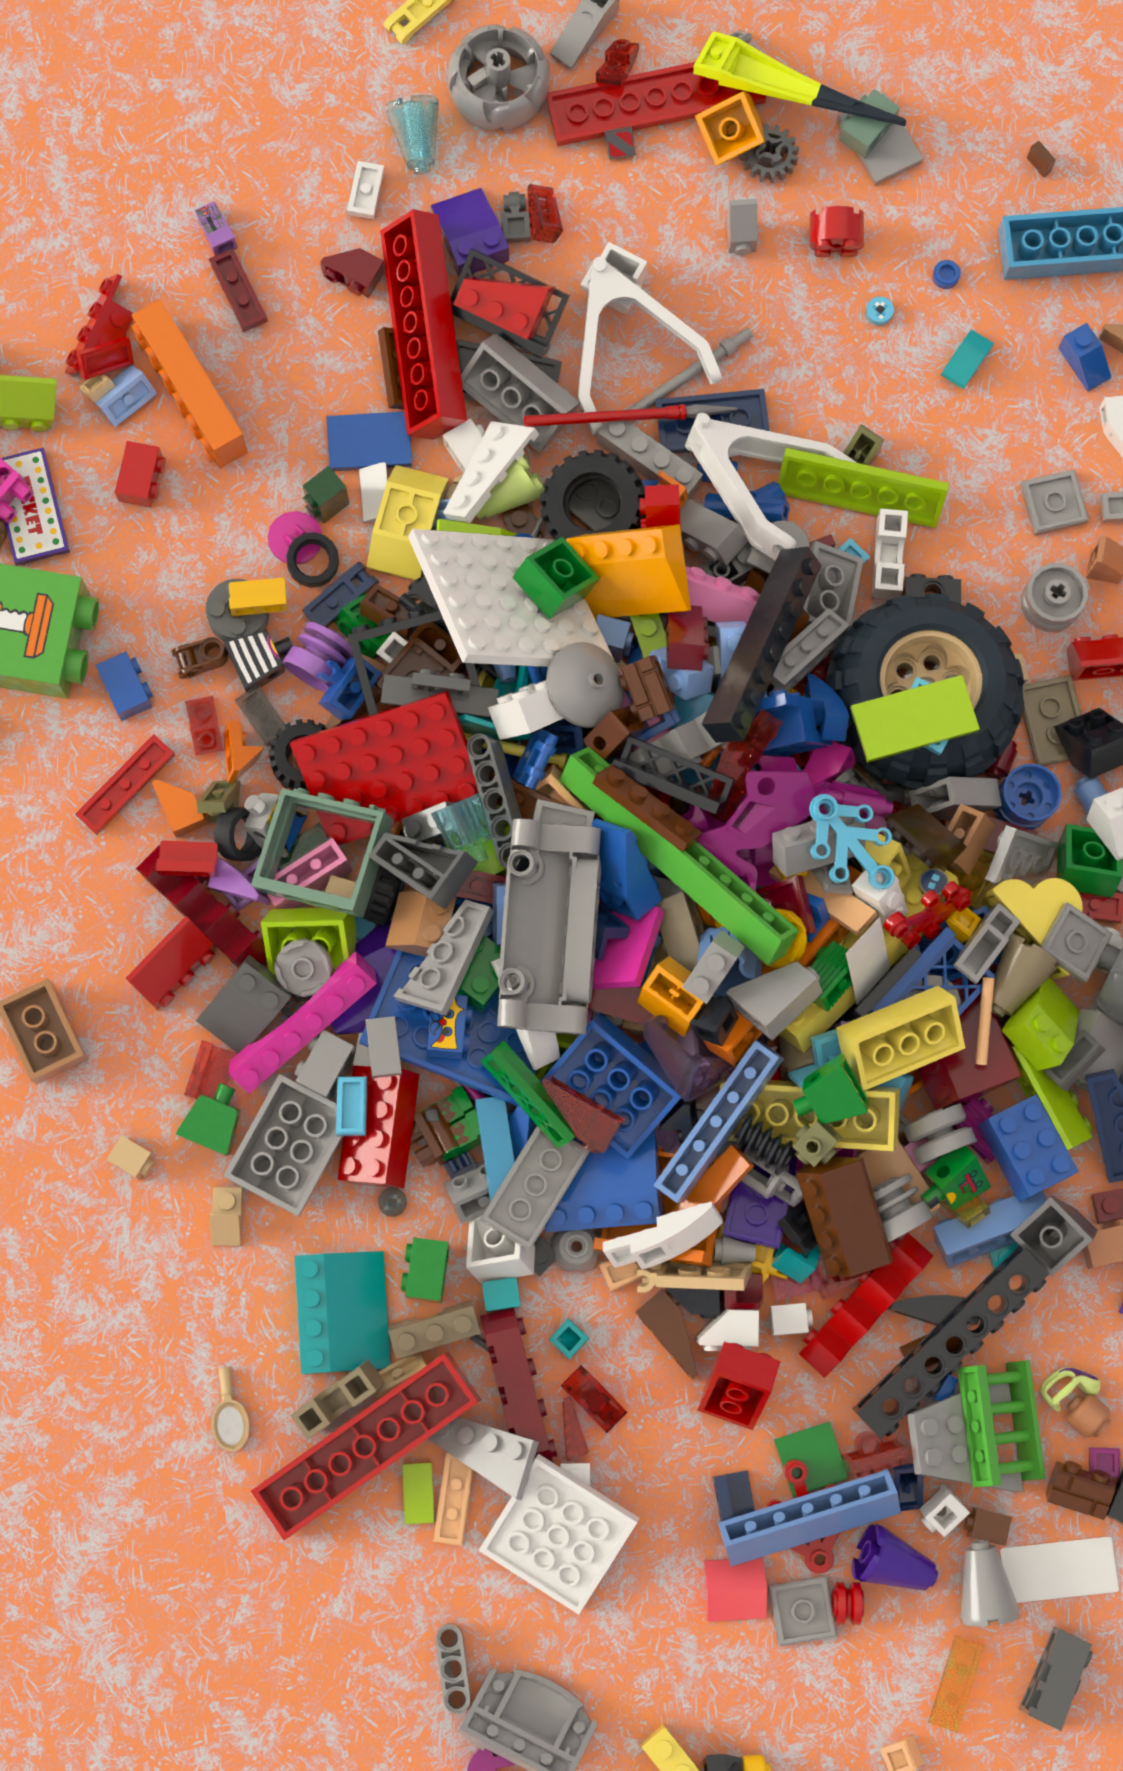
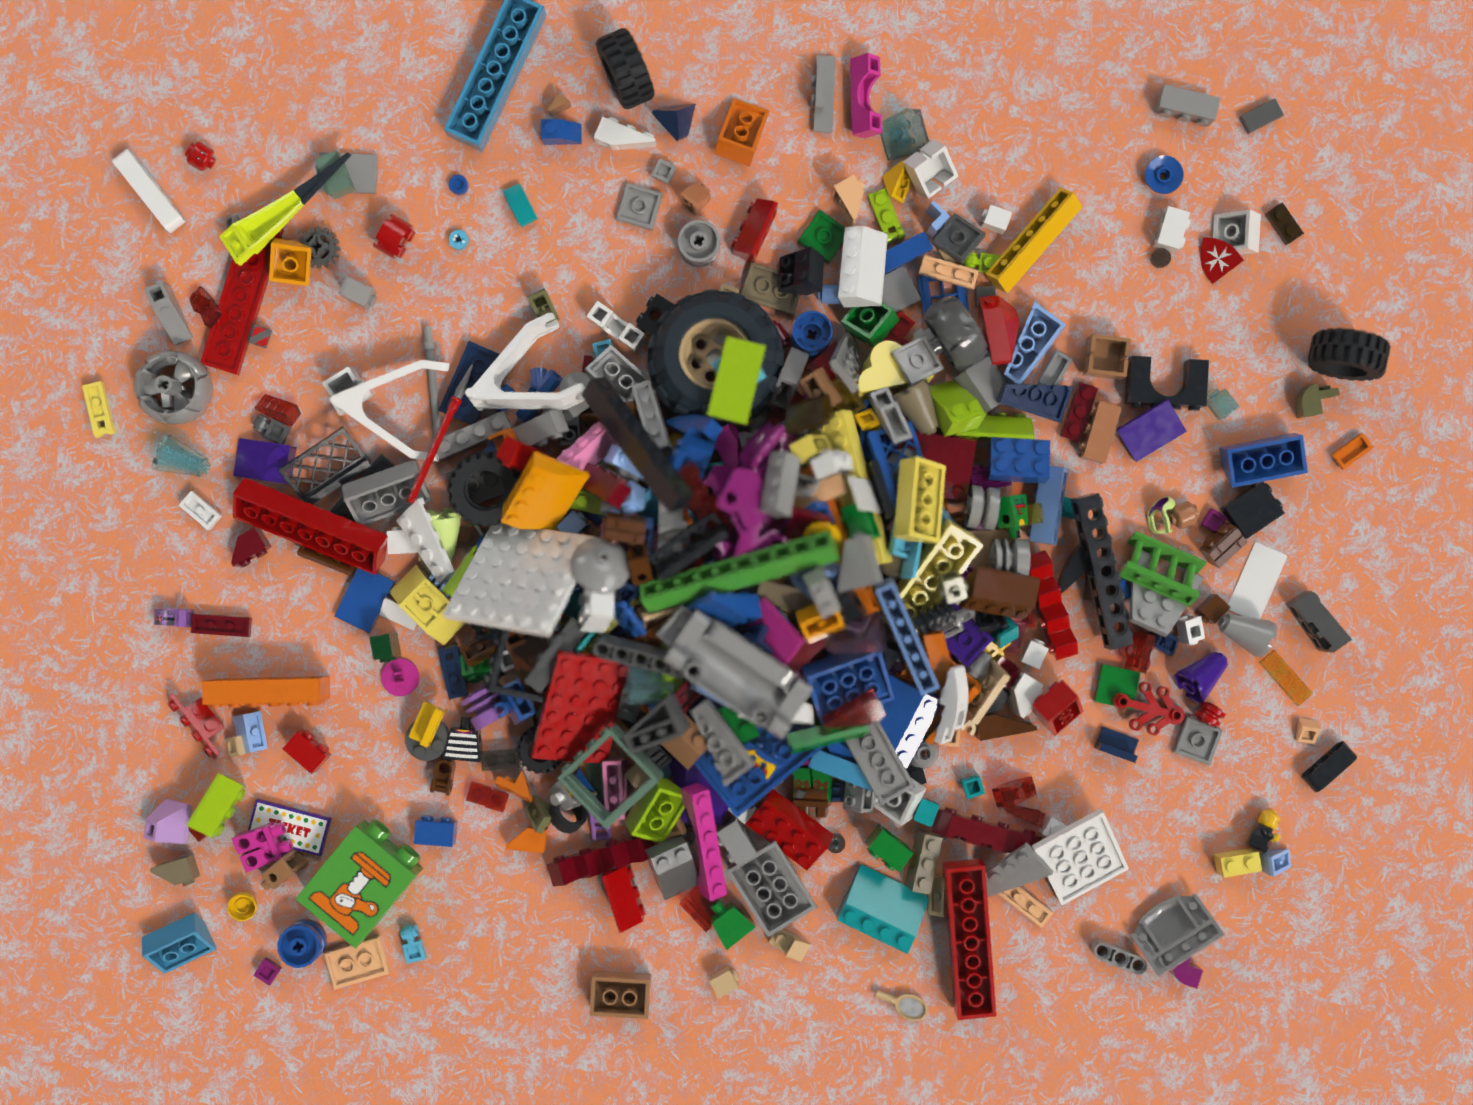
camera: 55 degrees left, 10 degrees up
red plate [75,734,175,835] -> none
red tile [76,336,134,380] -> none
red panel [156,840,218,877] -> none
medium lavender slope [208,857,270,905] -> none
light grey tile [274,939,333,997] -> none
black tyre [286,532,339,588] -> none
dark tan arch [290,1359,385,1440] -> none
medium azure tile [336,1077,368,1136] -> none
light grey tile [366,1016,402,1078] -> none
lime tile [402,1463,435,1524] -> none
red wedge [453,277,556,340] -> none
green brick [512,537,600,620] -> none
reddish brown plate [592,764,702,852] -> none
coral slope [704,1557,767,1621] -> none
medium blue brick [718,1469,901,1567] -> none
lime plate [777,448,949,528] -> none
green torso [793,1053,869,1124] -> none
medium azure plant [809,794,895,890] -> none
red plant [883,881,972,949] -> none
dark blue tile [919,868,949,897] -> none
light nougat bar [975,977,994,1065] -> none
flat silver slope [1010,1196,1098,1277] -> none
reddish brown tile [1027,141,1056,177] -> none
dark grey tile [1044,1030,1106,1091] -> none

